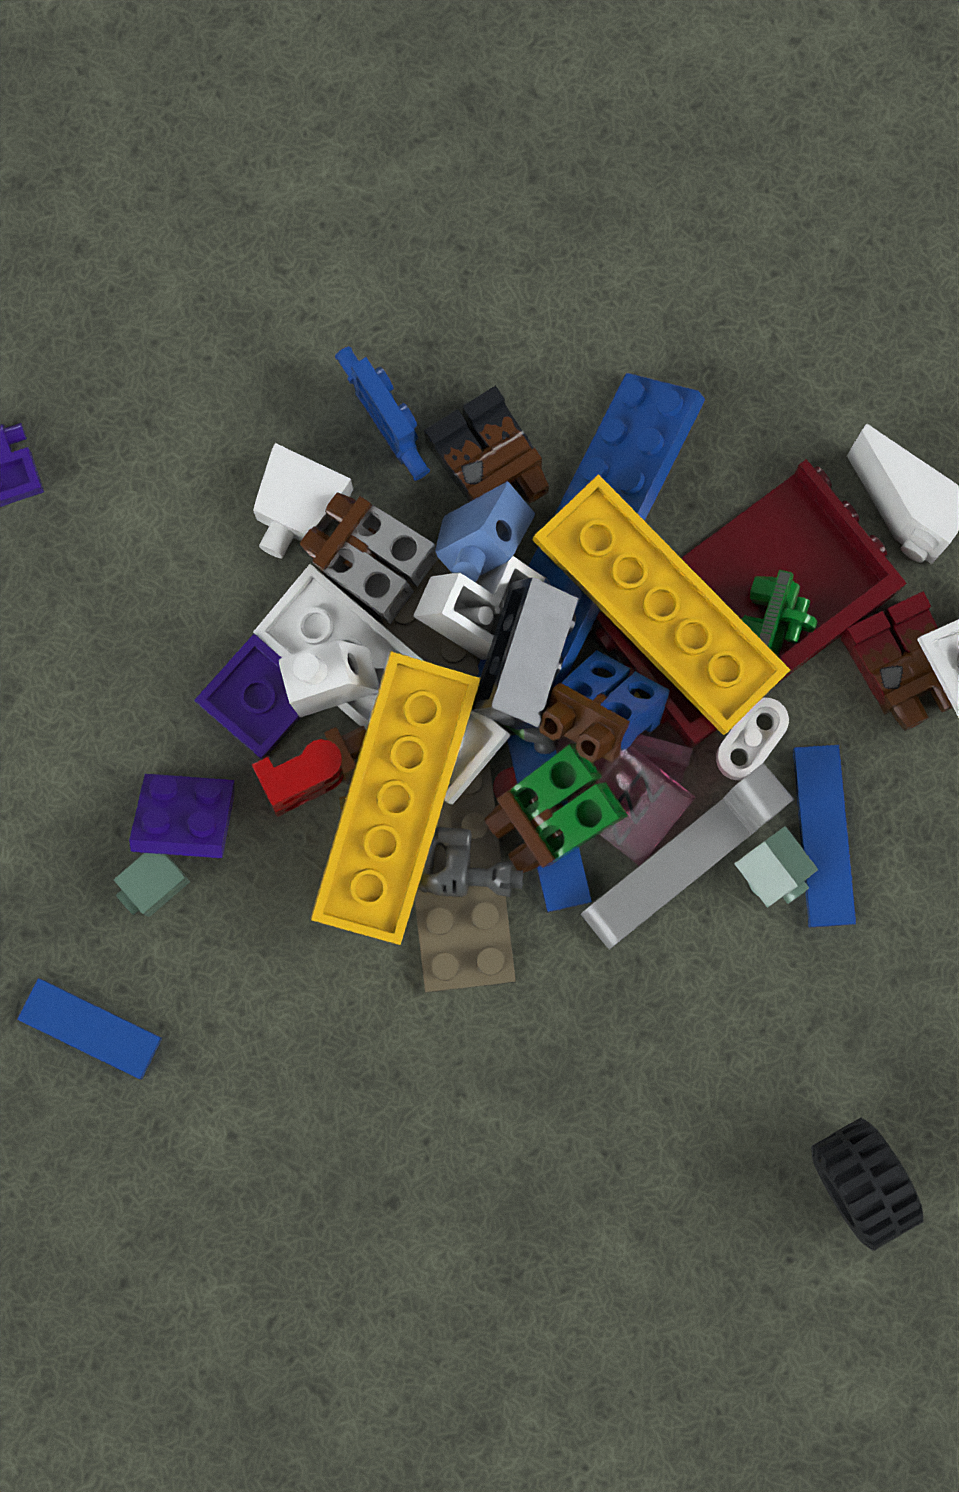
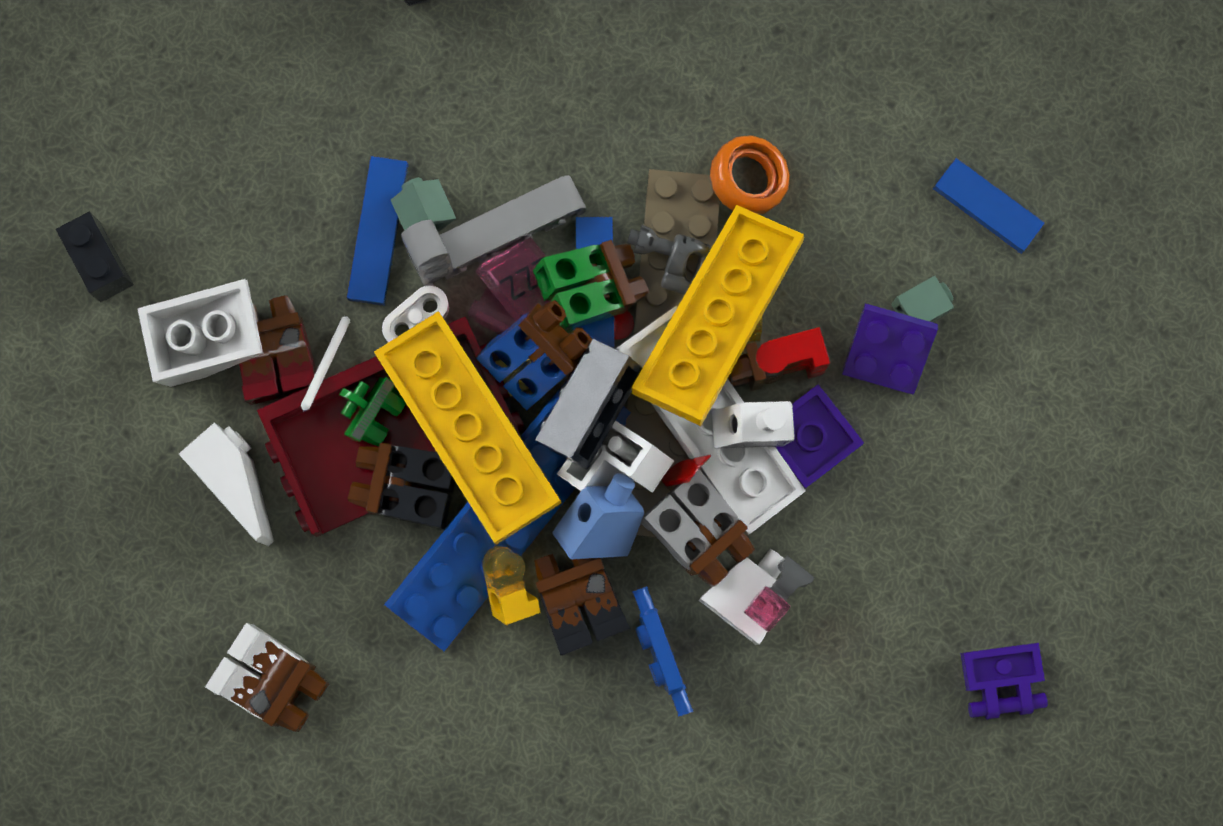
camera: 175 degrees left, 0 degrees up
none -> hips [205,623,329,732]
none -> white axle [301,316,350,411]
none -> black hips [348,443,455,530]
none -> leg [483,546,541,625]
none -> red piece [661,455,711,486]
none -> orange wheel [710,135,790,215]
none -> leg [743,555,815,632]

